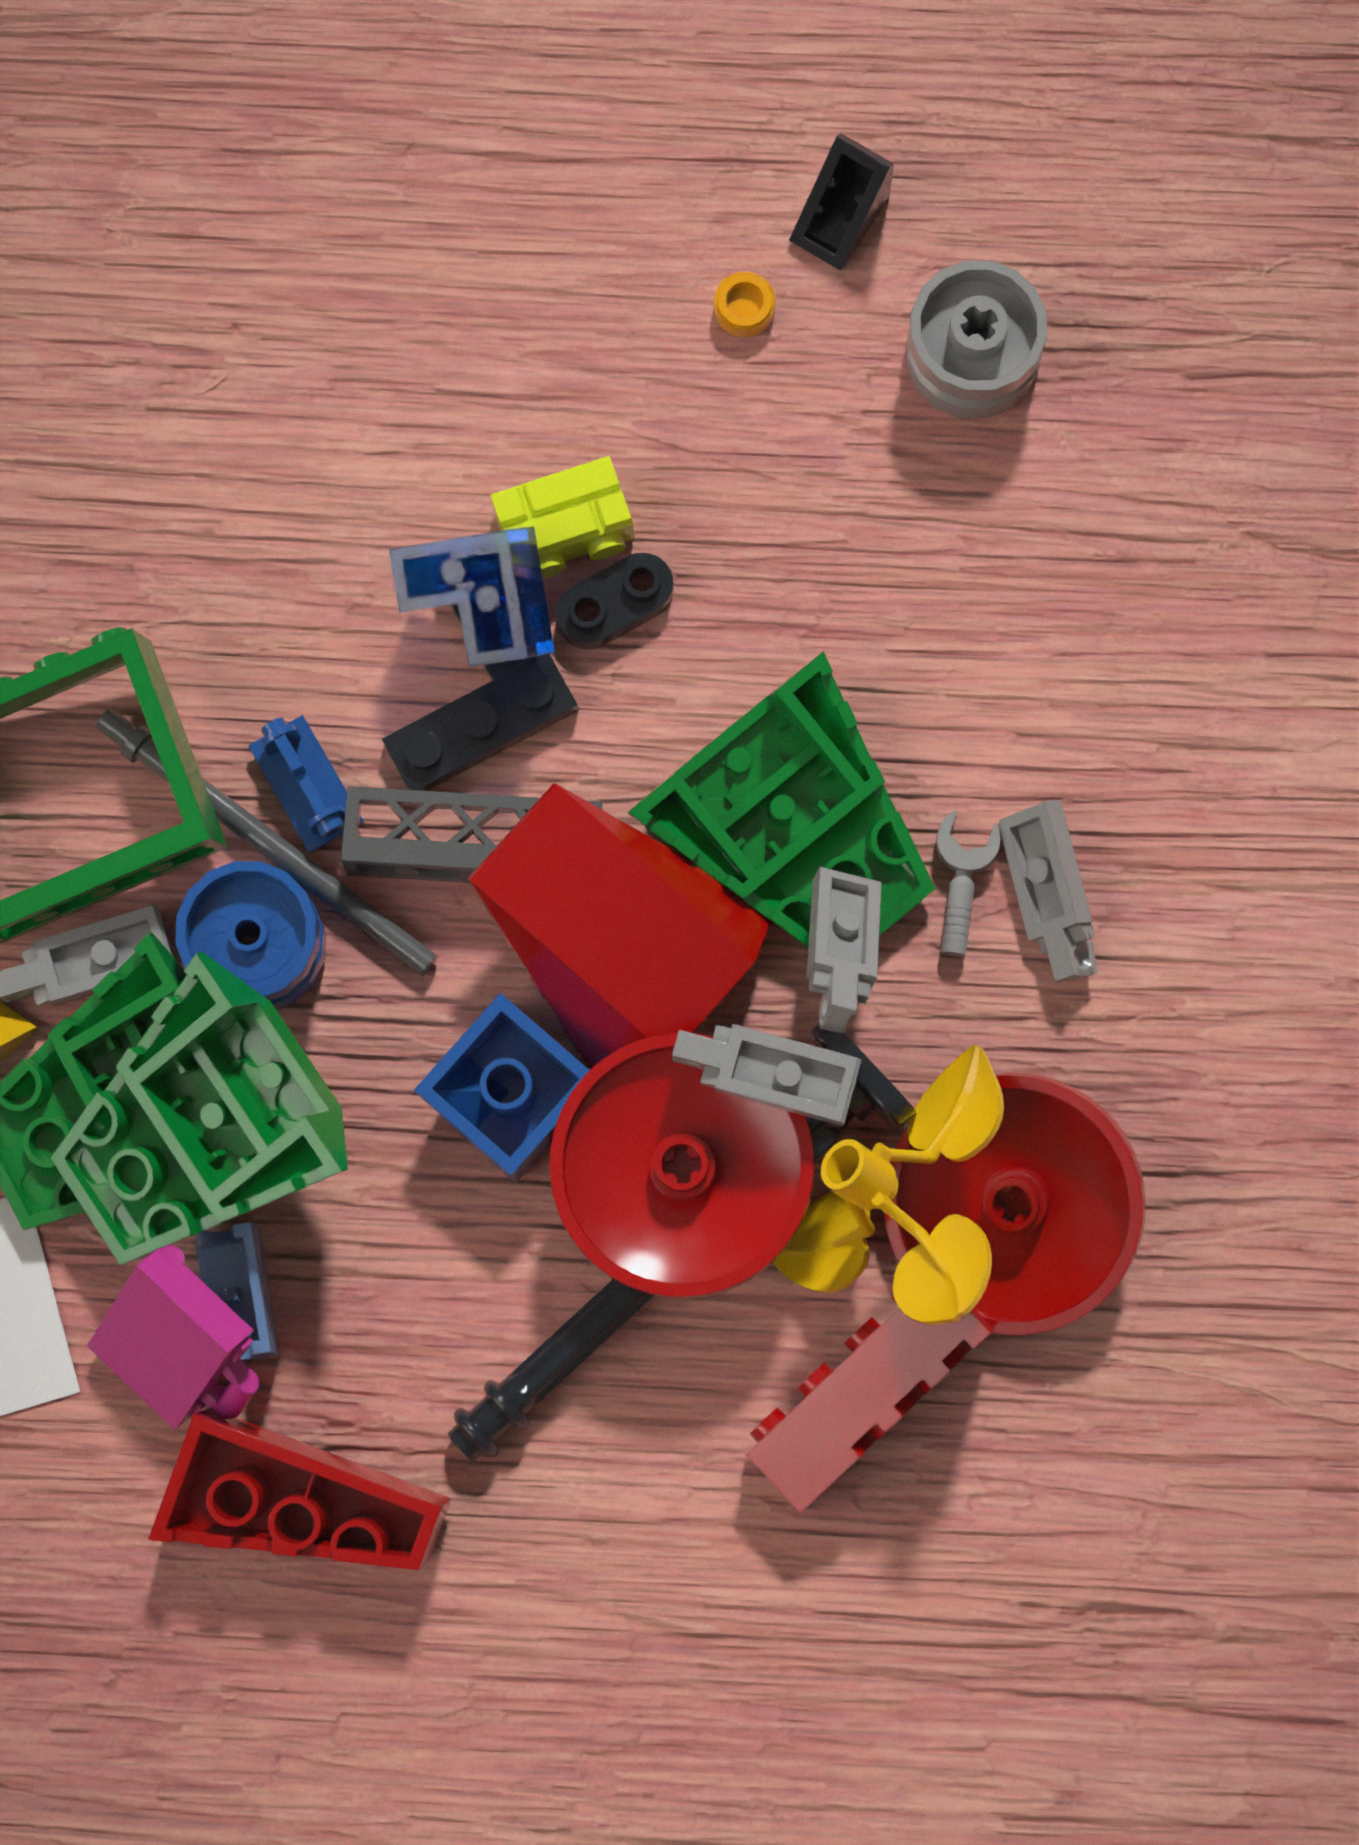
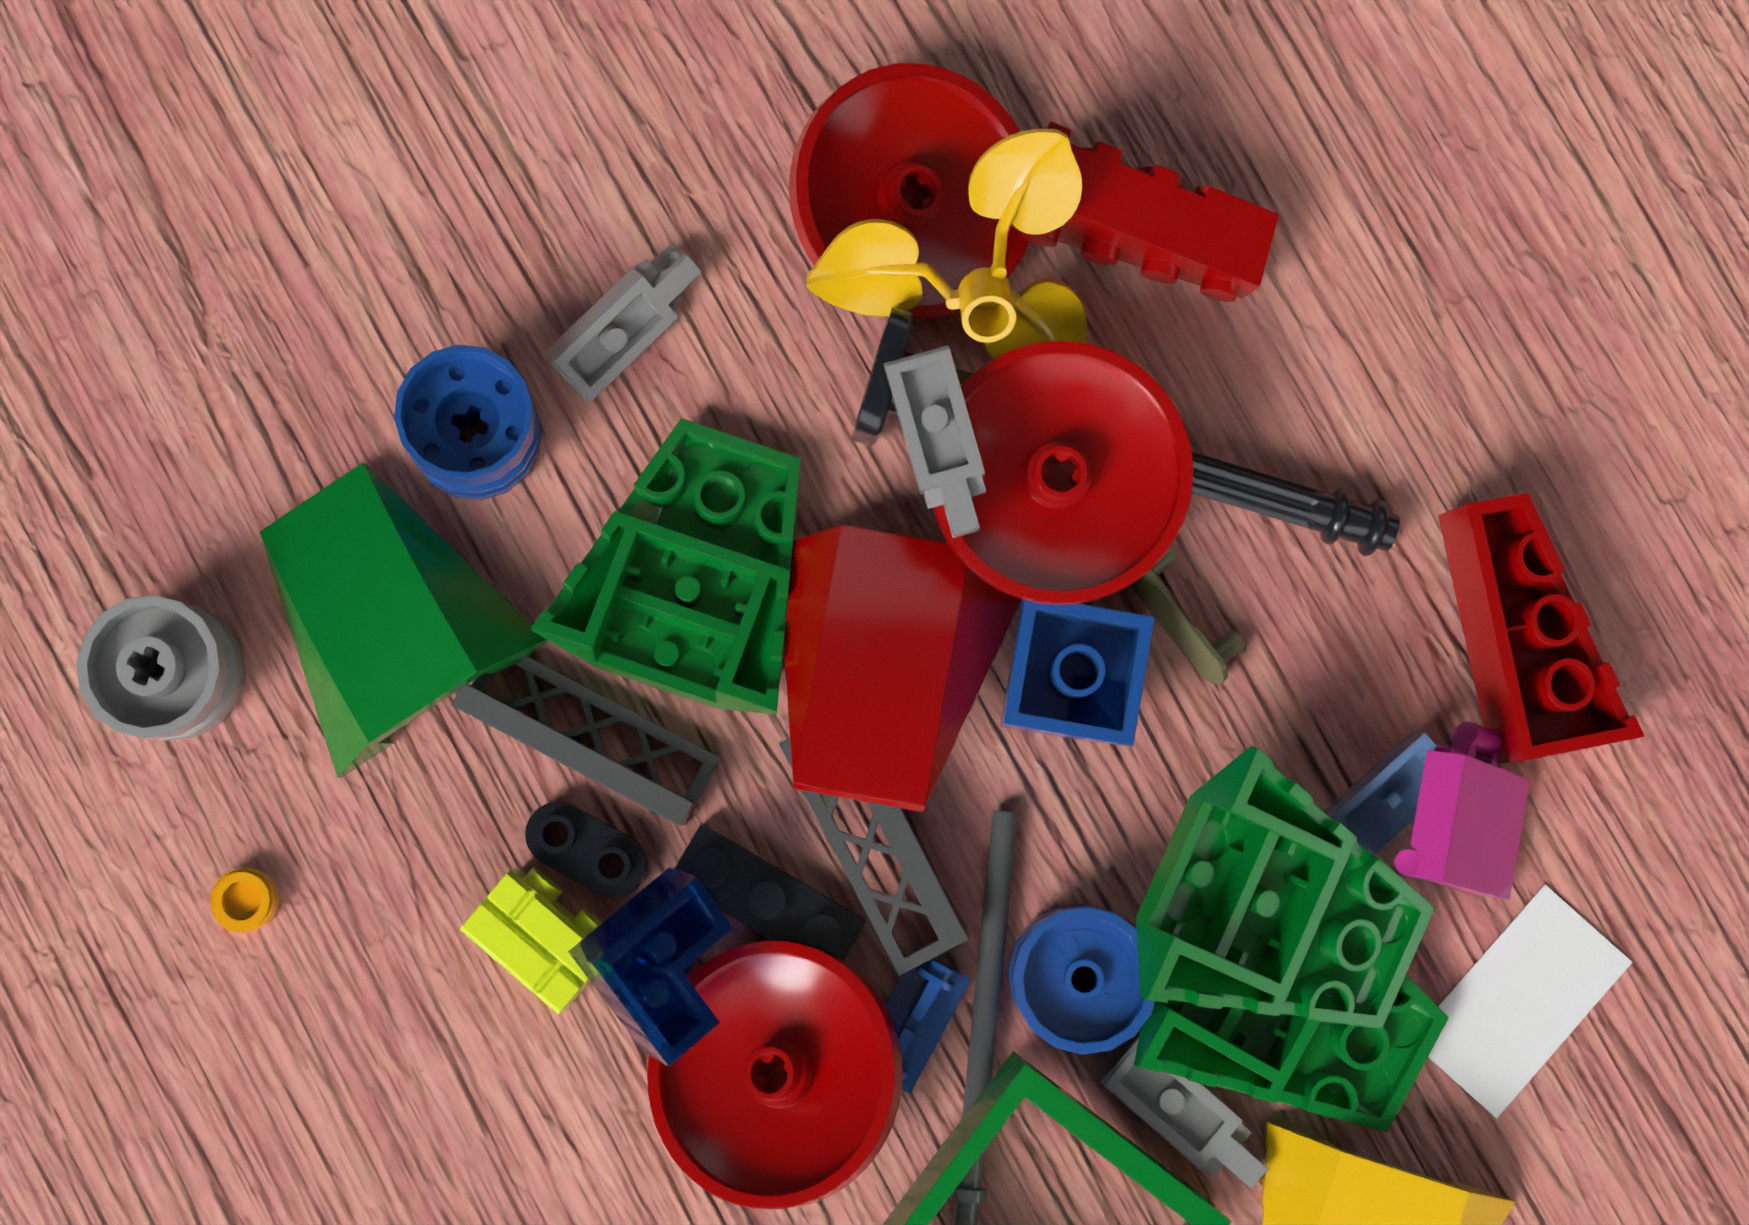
camera: 120 degrees left, 5 degrees up
black slope [789,133,894,271] -> none
light grey hinge [807,867,881,1033] -> none
light grey piece [936,810,1000,957] -> none
none -> green wedge [259,463,549,778]
none -> blue wheel [394,345,542,500]
none -> dark grey fence [451,656,721,826]
none -> red dish [647,941,903,1210]
none -> olive piece [1130,548,1245,685]

